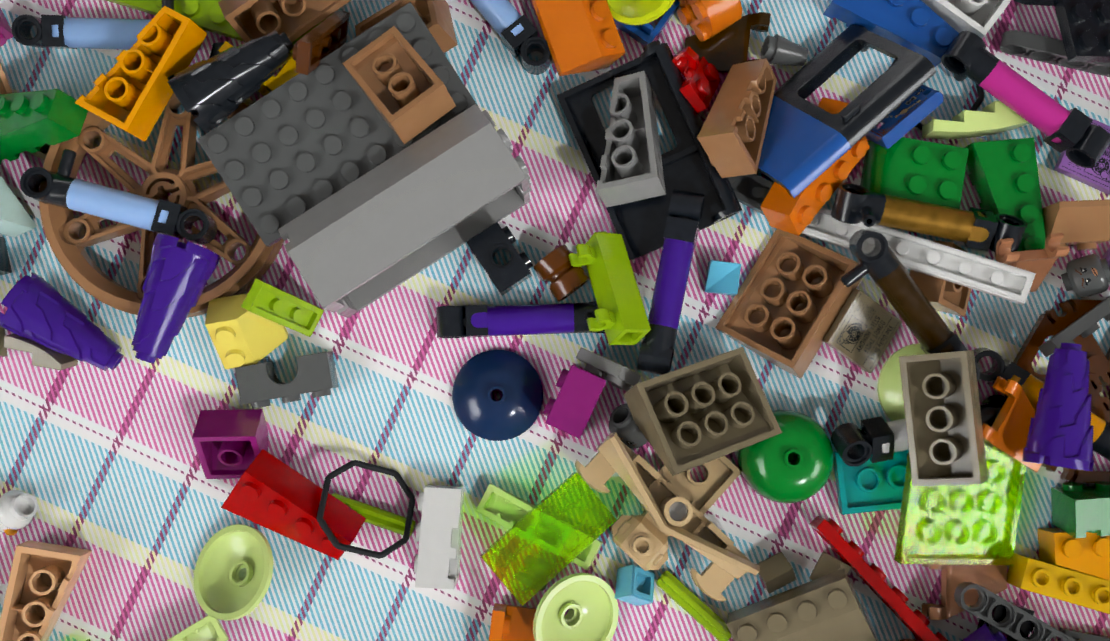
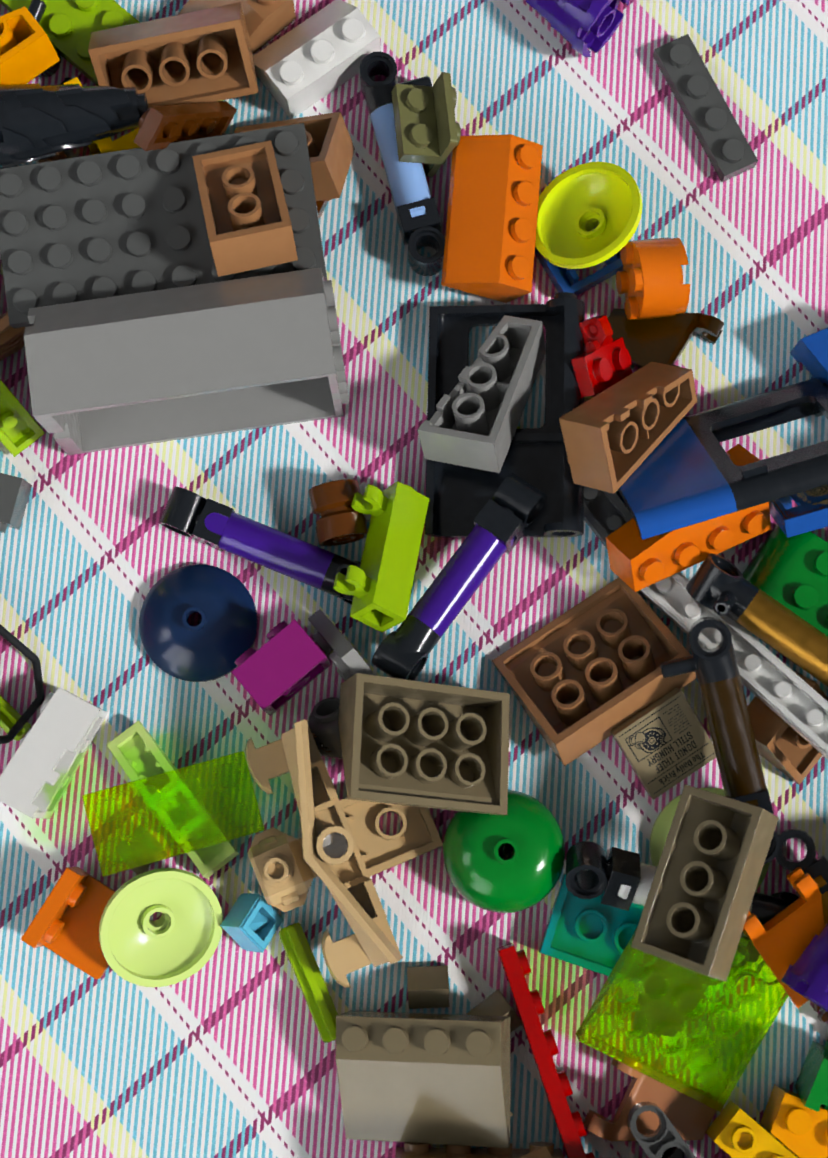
camera: 25 degrees right, 5 degrees down
black brick [467,222,533,296] -> none
medium azure slope [704,260,741,296] -> none
dark grey cone [761,34,808,66] -> none

